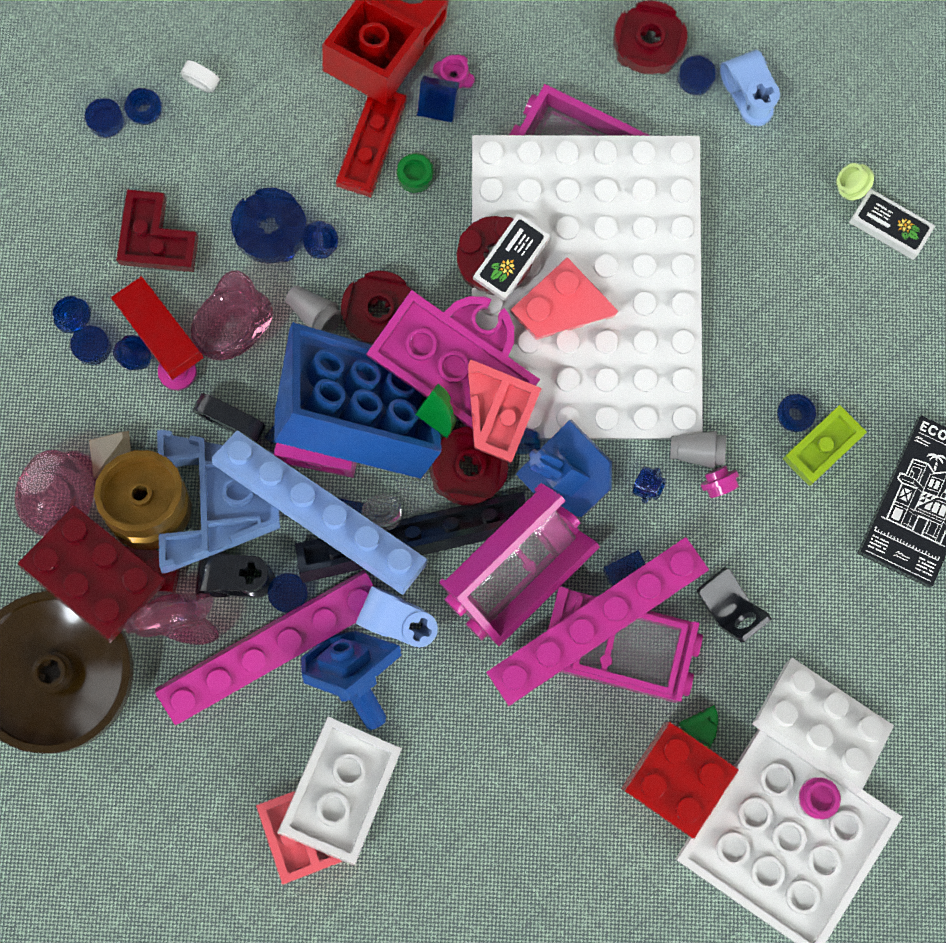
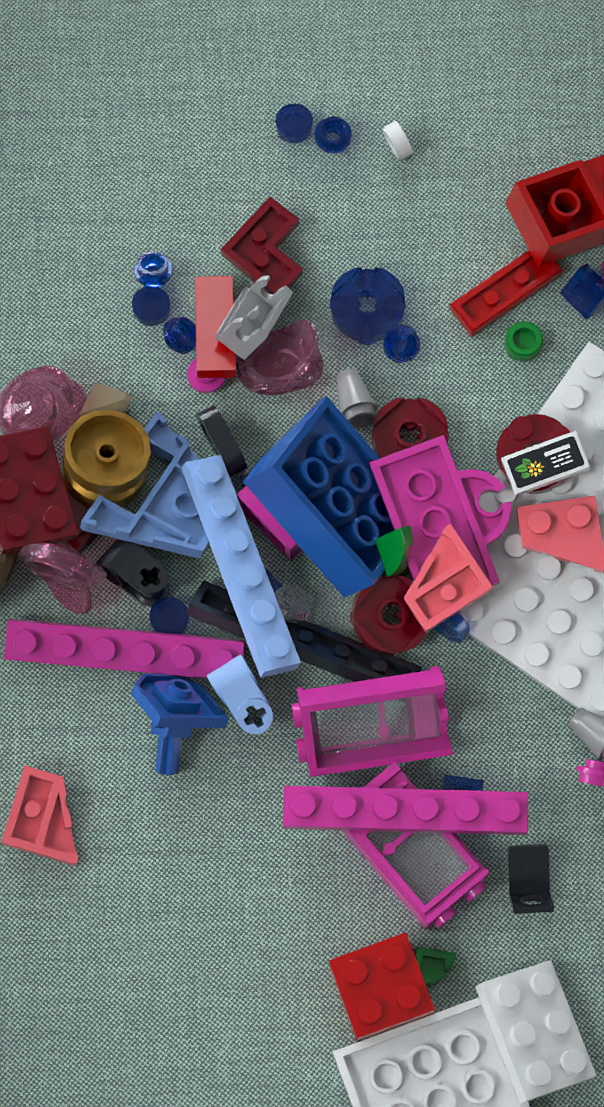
camera: 35 degrees right, 5 degrees down
white plate [278,717,402,865] -> none
blue piece [516,420,612,517] -> none
clear blue plate [633,466,666,503] -> none
dark pink plate [798,777,841,819] -> none
none -> light grey hinge [214,276,293,360]

